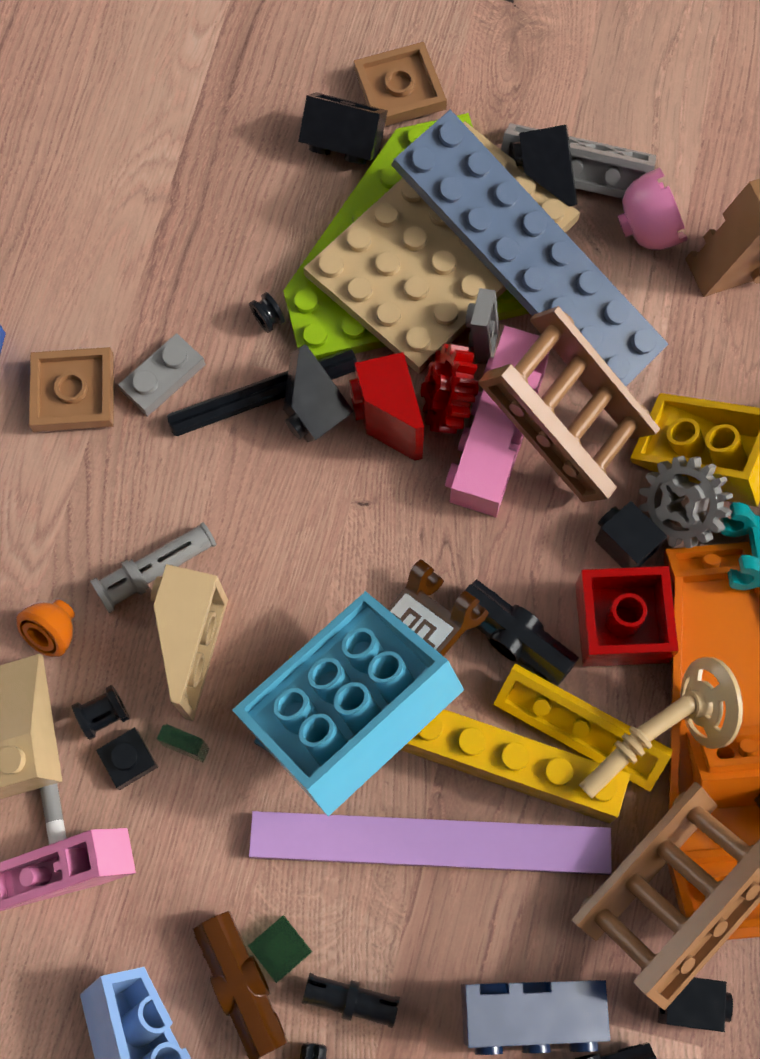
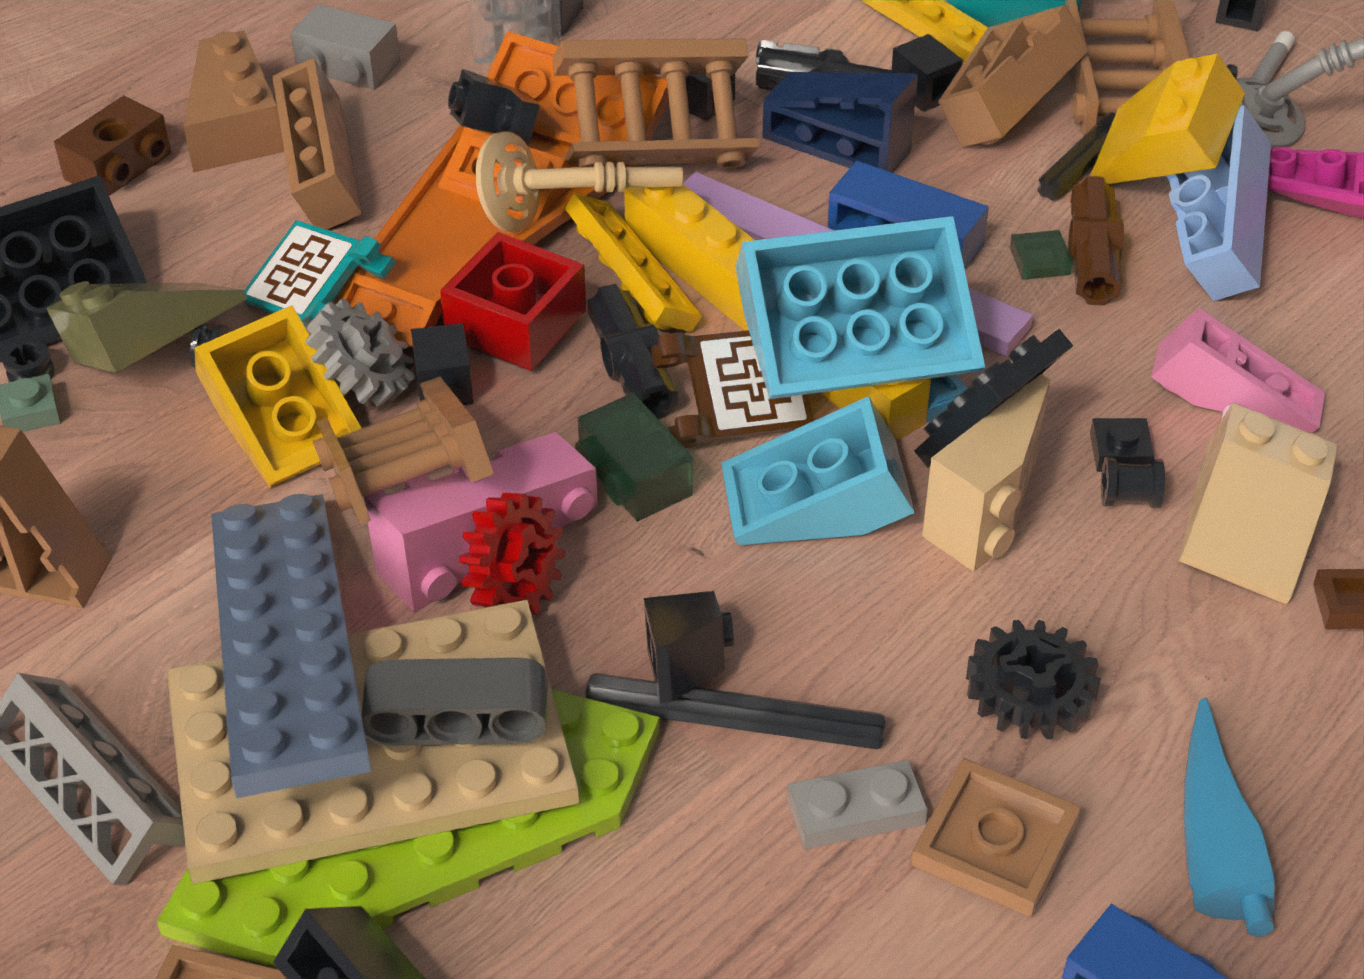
camera: 150 degrees left, 25 degrees down
orange brick [16,600,75,657] -> none
light grey pin [90,522,216,613] -> none
clear green tile [157,724,209,763] -> none
black bush [249,292,285,333] -> none
black pin [302,973,400,1028] -> none
red slope [349,352,424,461] -> none
light grey plate [466,288,500,364] -> none
black slope [513,125,578,206] -> none
bright pink cylinder [617,167,688,250] -> none
none -> dark grey beam [361,657,548,746]
none -> clear green brick [575,393,693,522]
none -> medium azure slope [721,396,915,545]
none -> blue brick [827,160,989,269]
none -> black plate [914,329,1073,468]
none -> black gear [966,620,1101,739]

